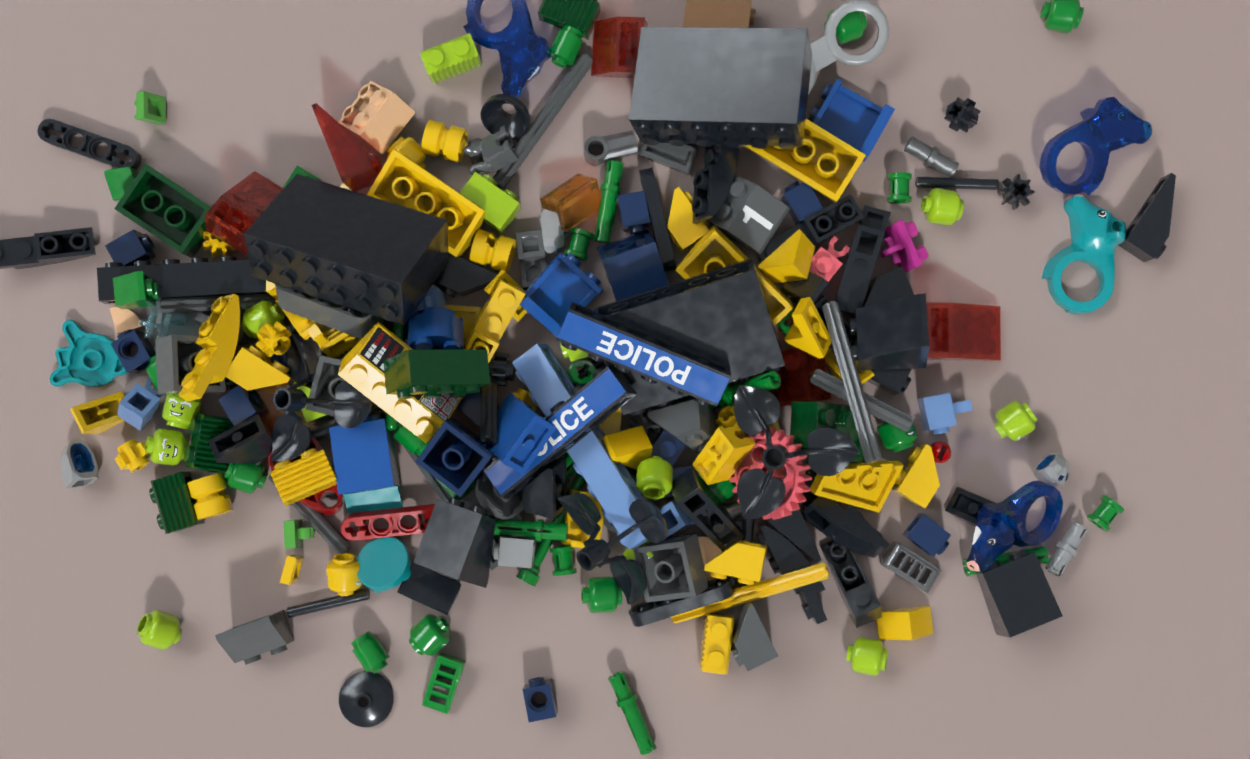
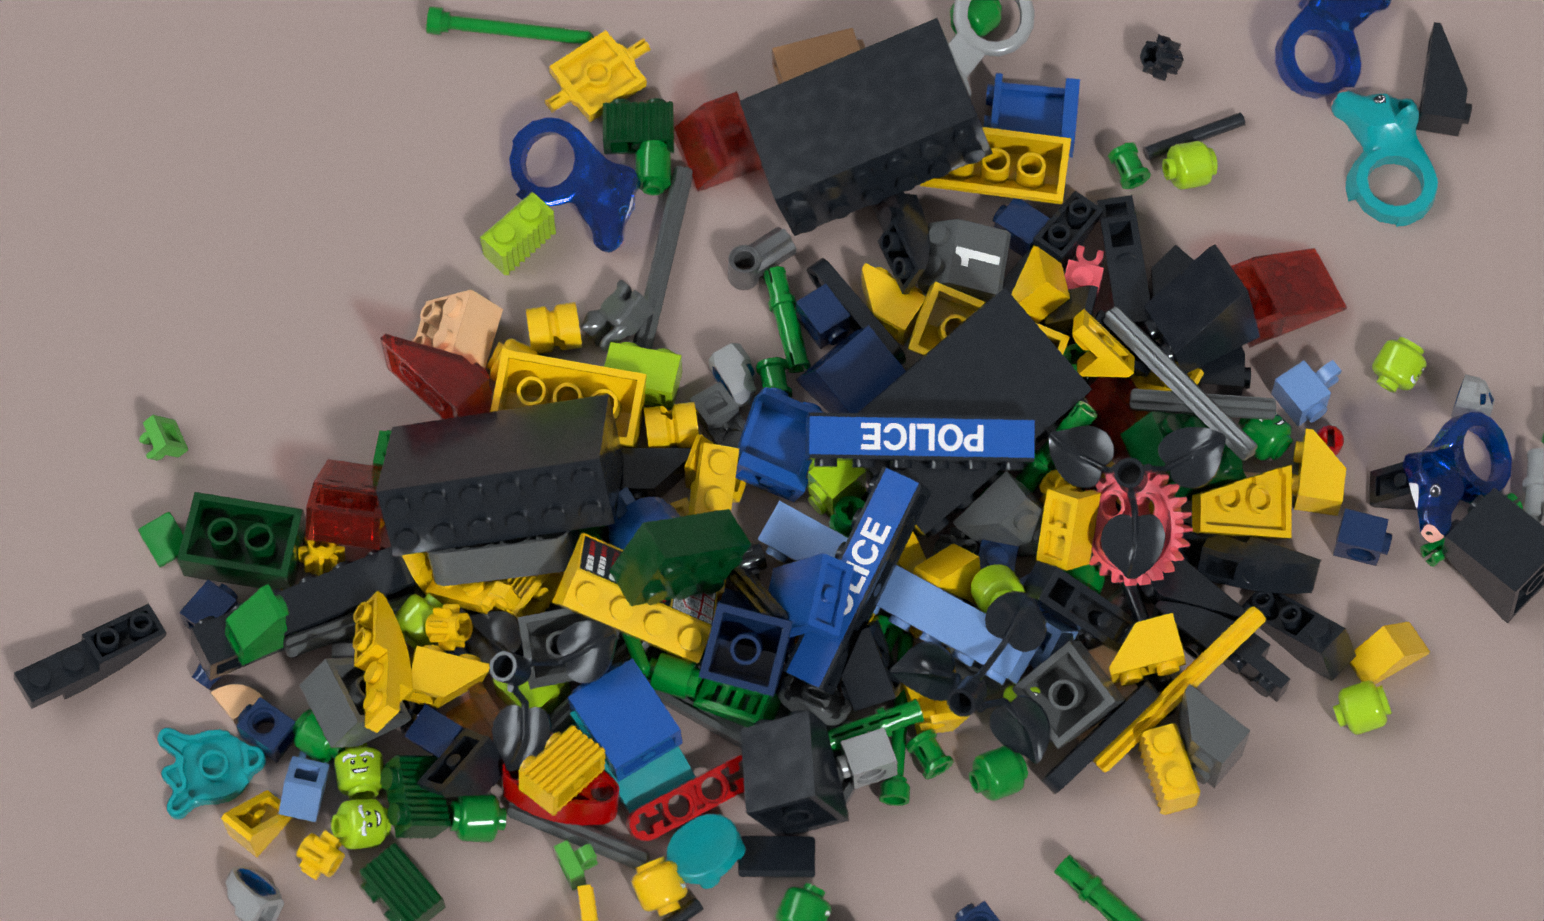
camera: 30 degrees left, 20 degrees down
black beam [37,119,141,170] -> none
clear light blue hips [138,311,187,351] -> none
yellow wheel [187,473,233,520] -> none
black piece [480,94,530,139] -> none
clear orange panel [540,173,601,232] -> none
dark grey tile [639,143,699,175] -> none
flat silver slope [880,541,942,594] -> none
dark pink hips [881,219,929,273] -> none
flat silver pin [903,136,959,178] -> none
black gear [997,174,1035,210] -> none

